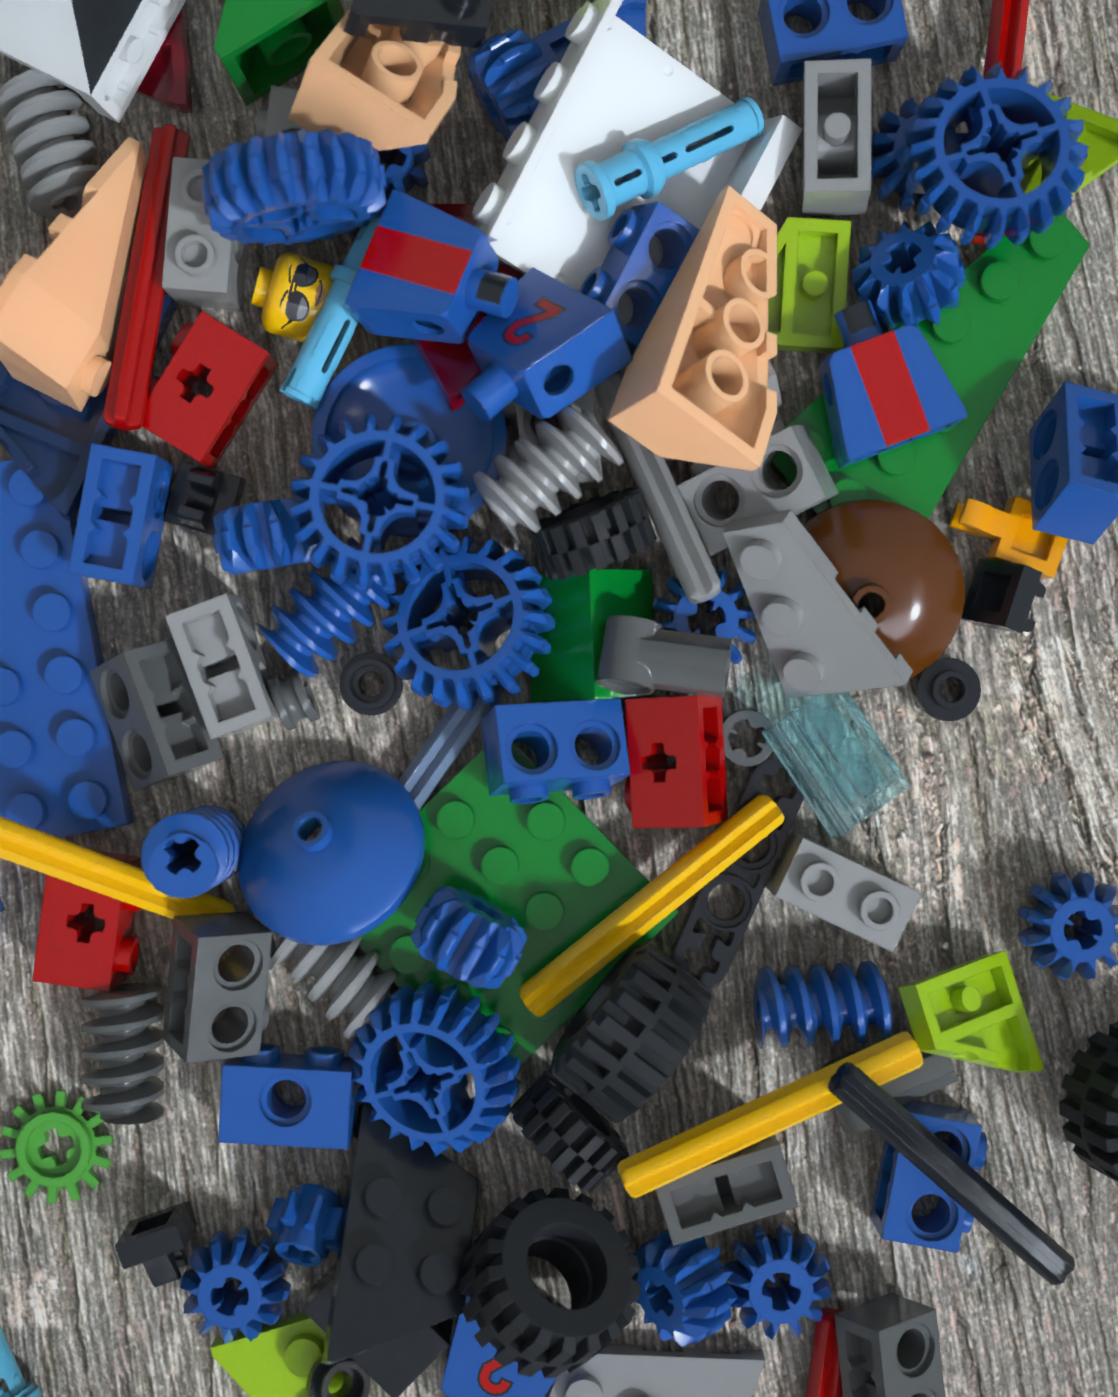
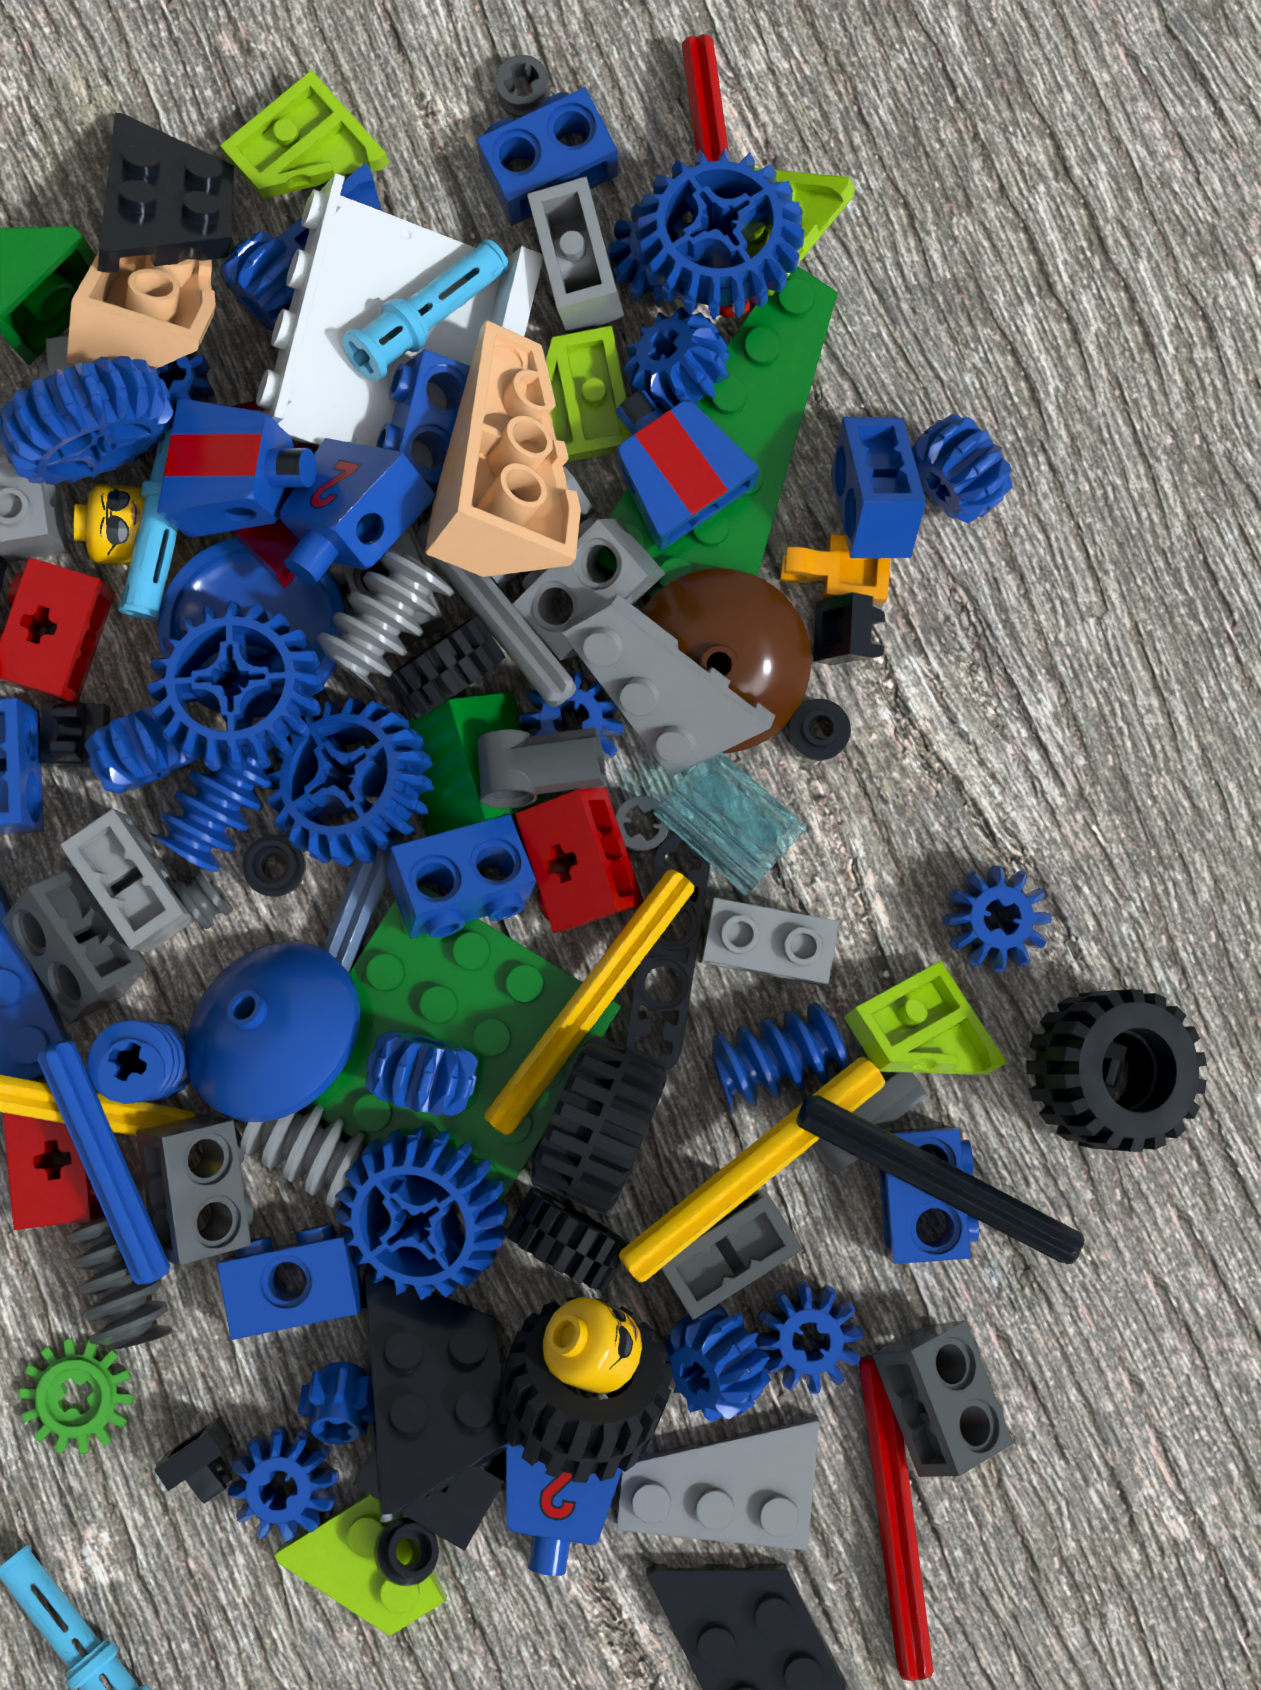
camera: 20 degrees left, 5 degrees down
none -> blue axle [37,1040,170,1284]
none -> yellow head [542,1297,642,1394]

